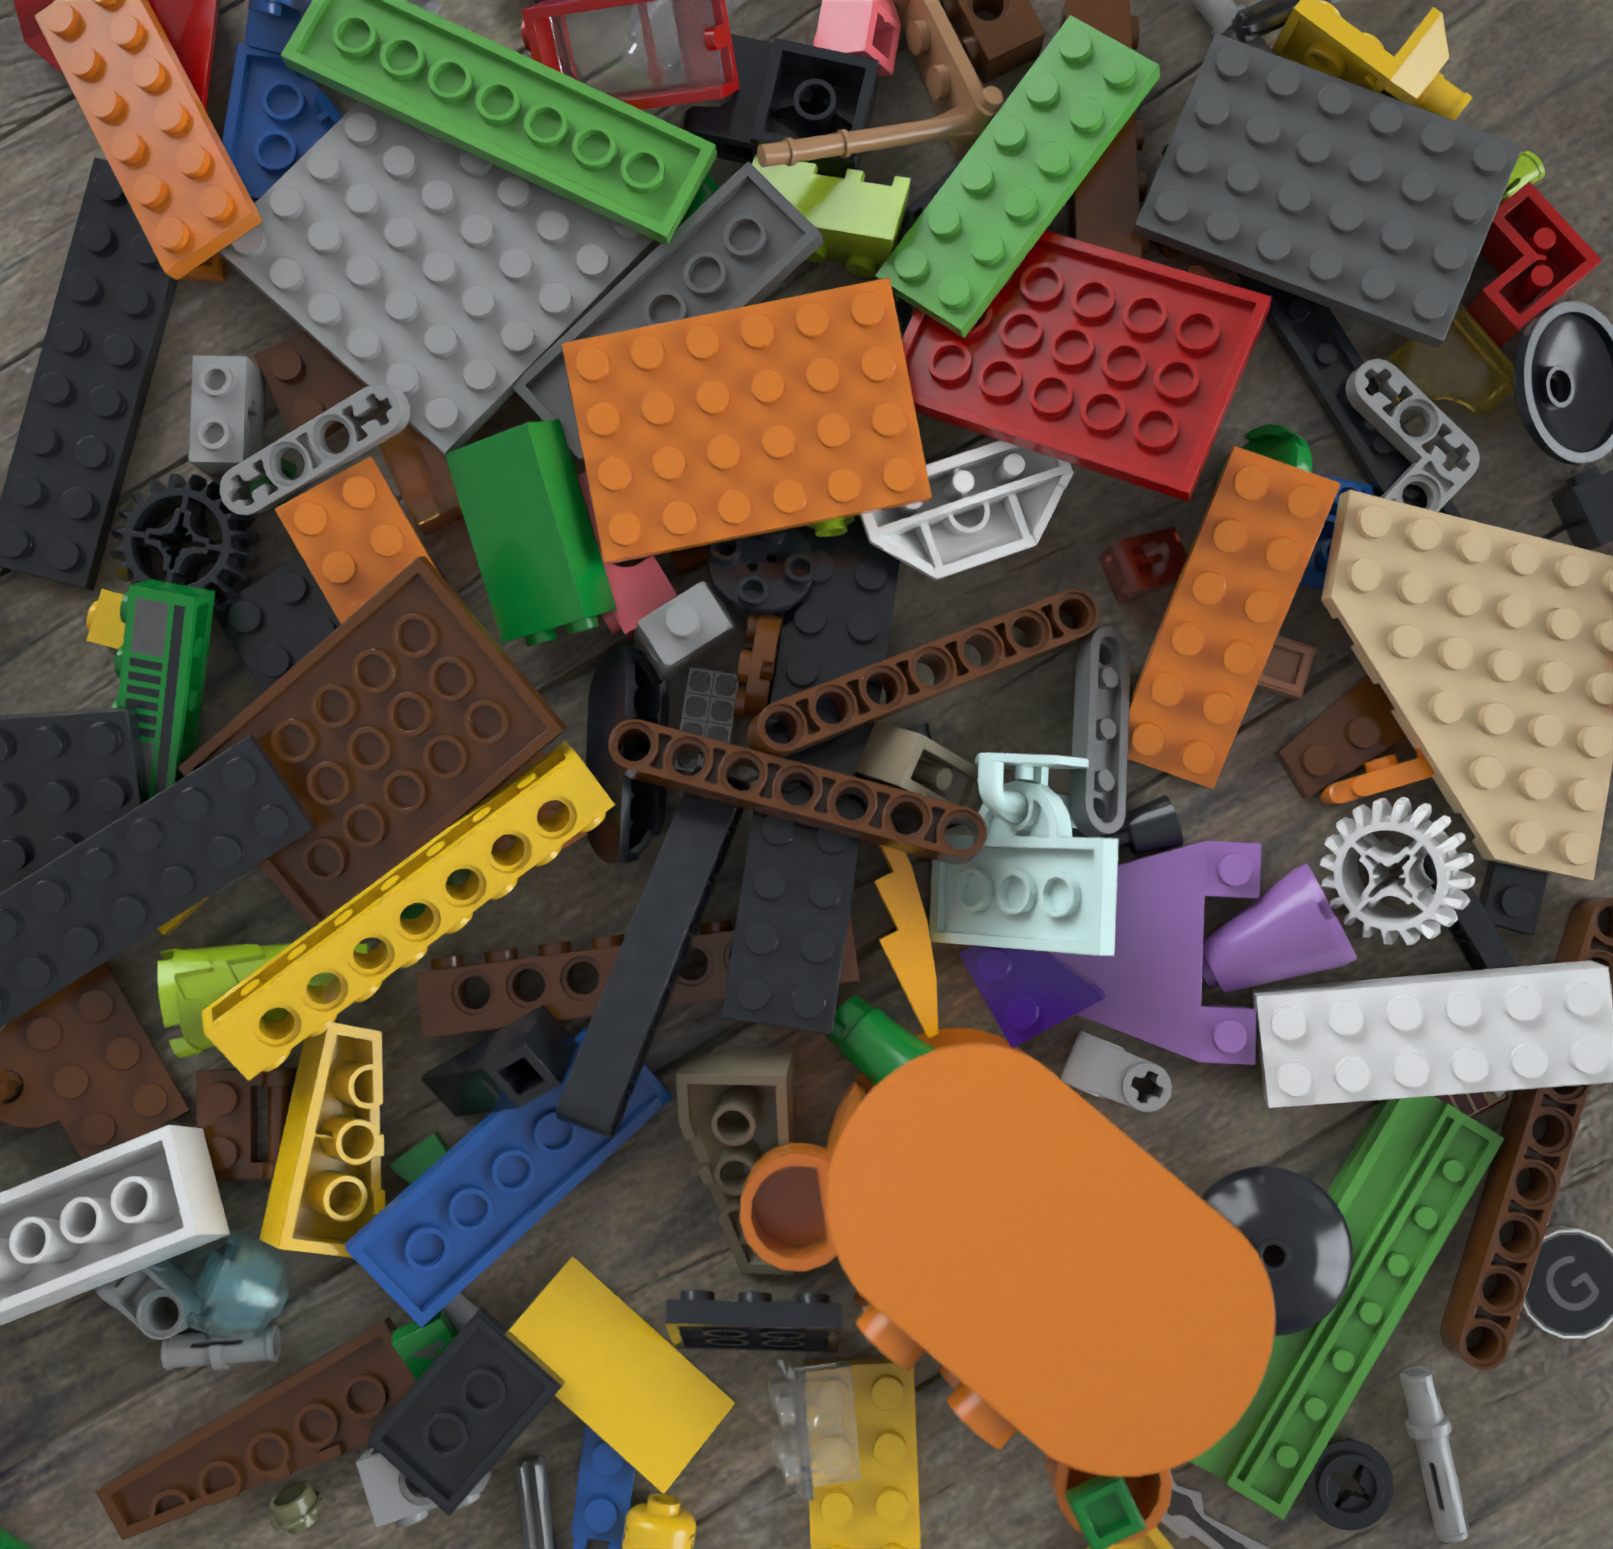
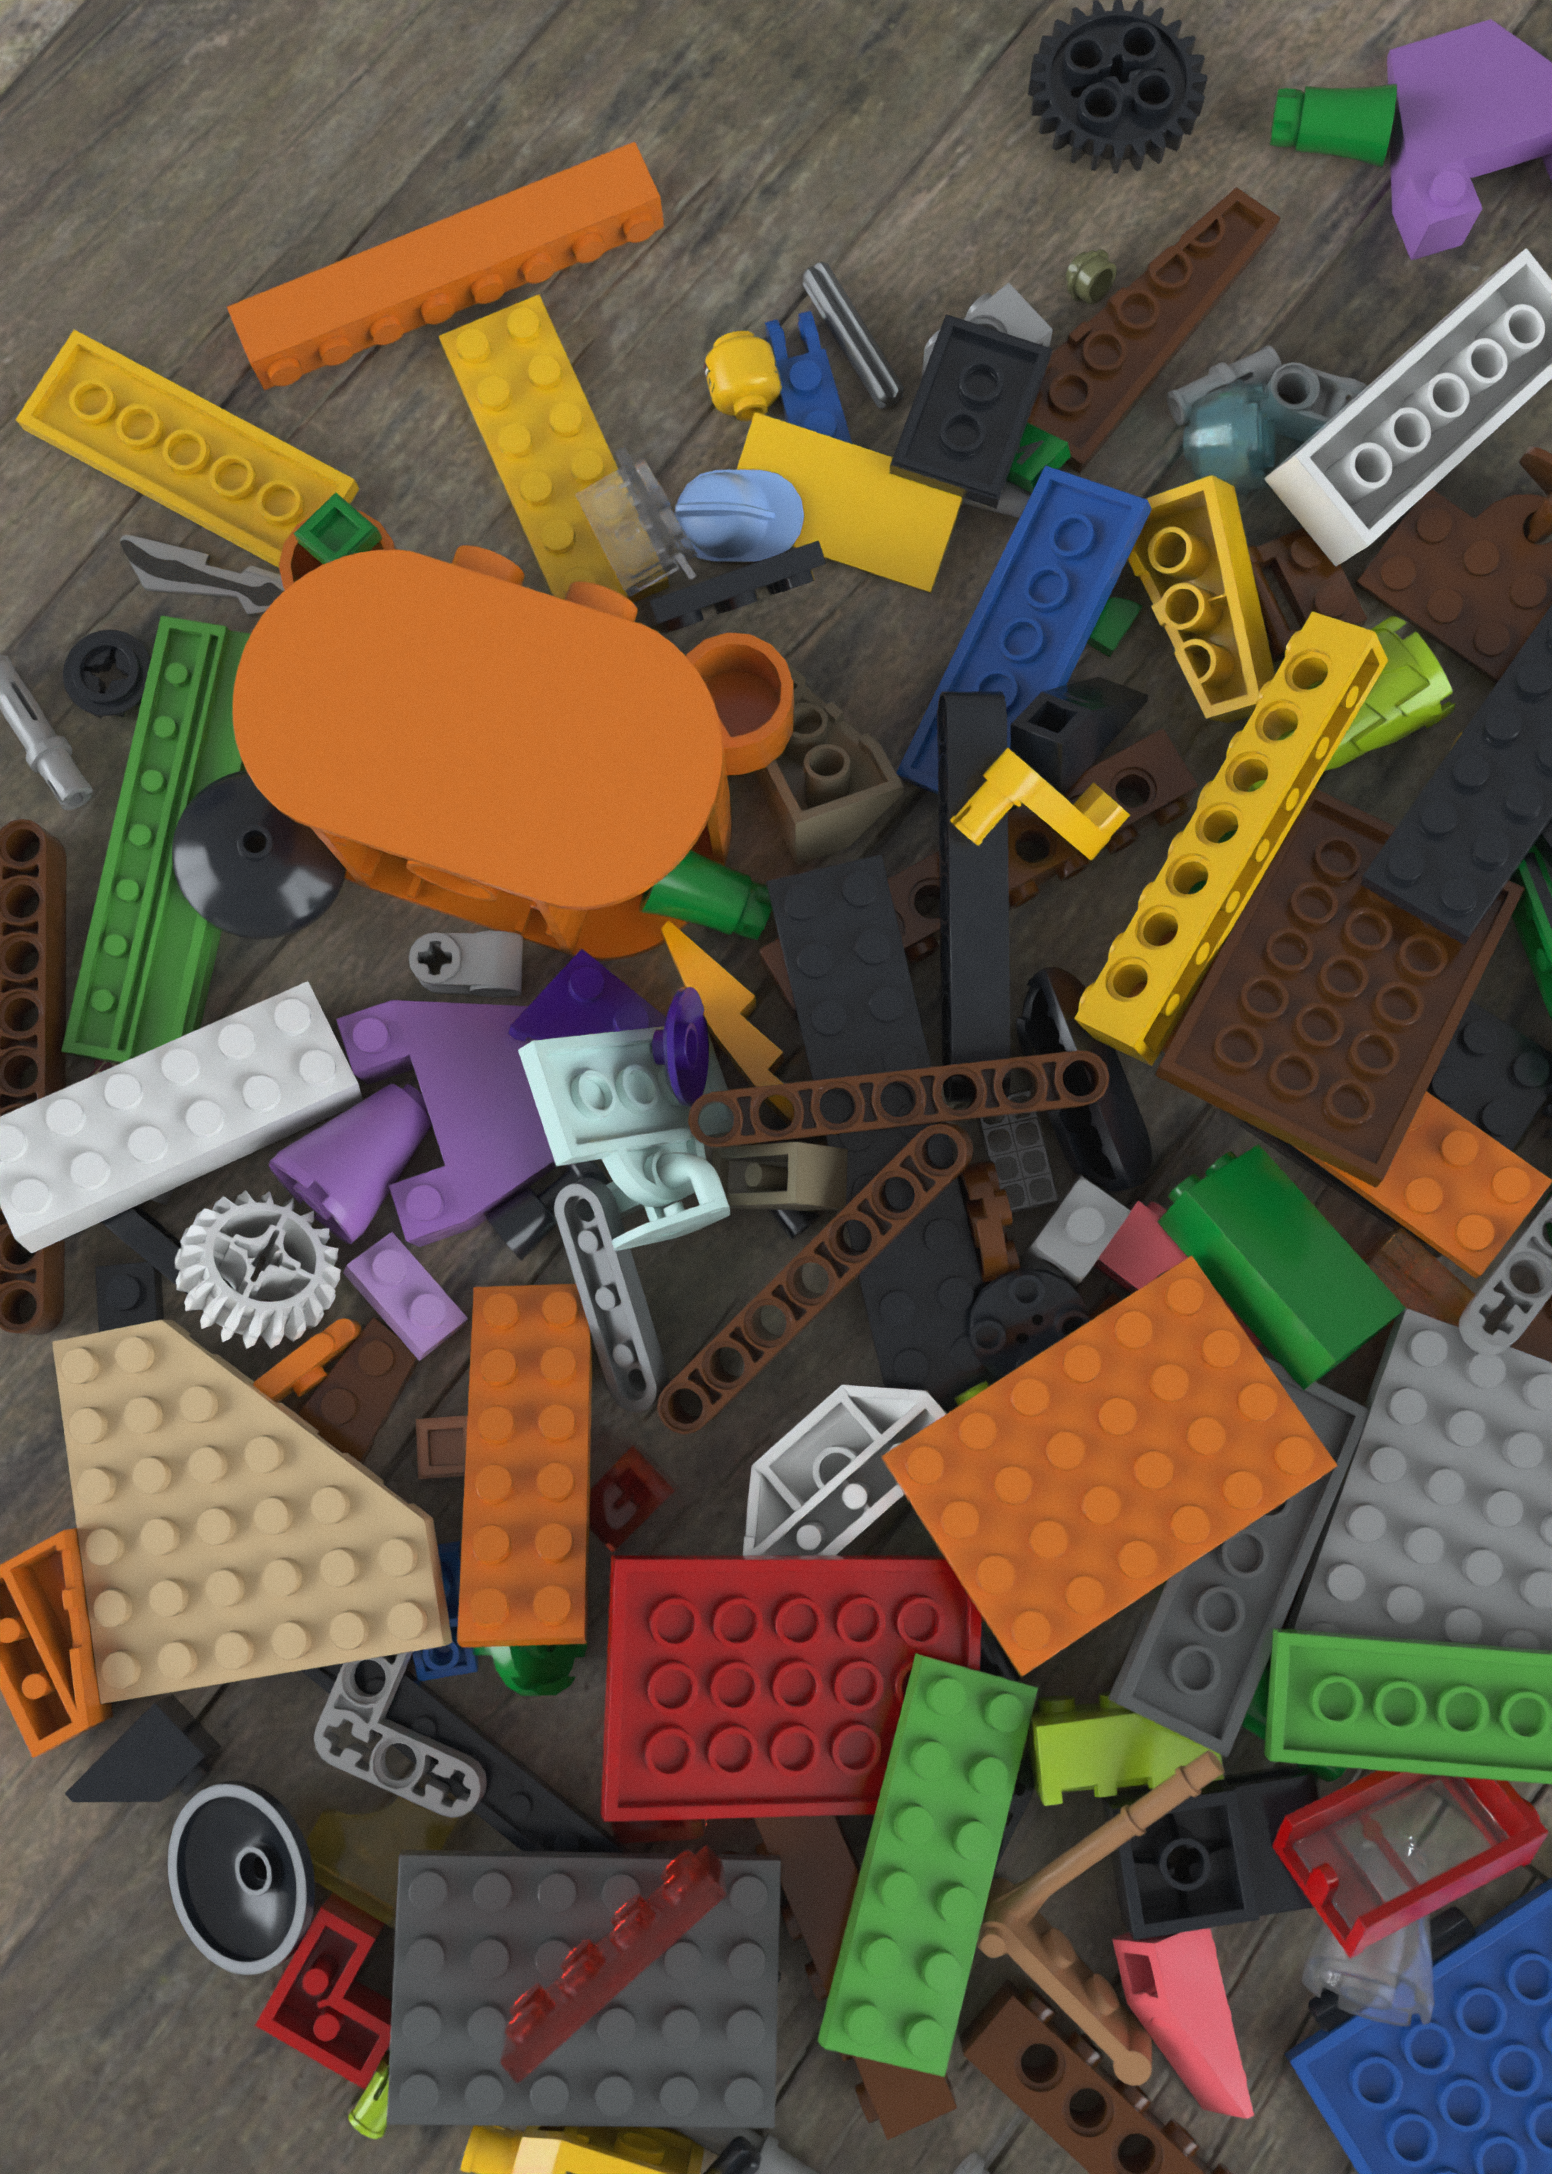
camera: 165 degrees right, 5 degrees down
none -> lavender plate [343,1232,468,1361]
none -> clear red plate [500,1845,727,2084]
none -> dark purple dish [652,987,709,1107]
none -> light blue piece [674,470,804,562]
none -> yellow beam [950,747,1130,861]

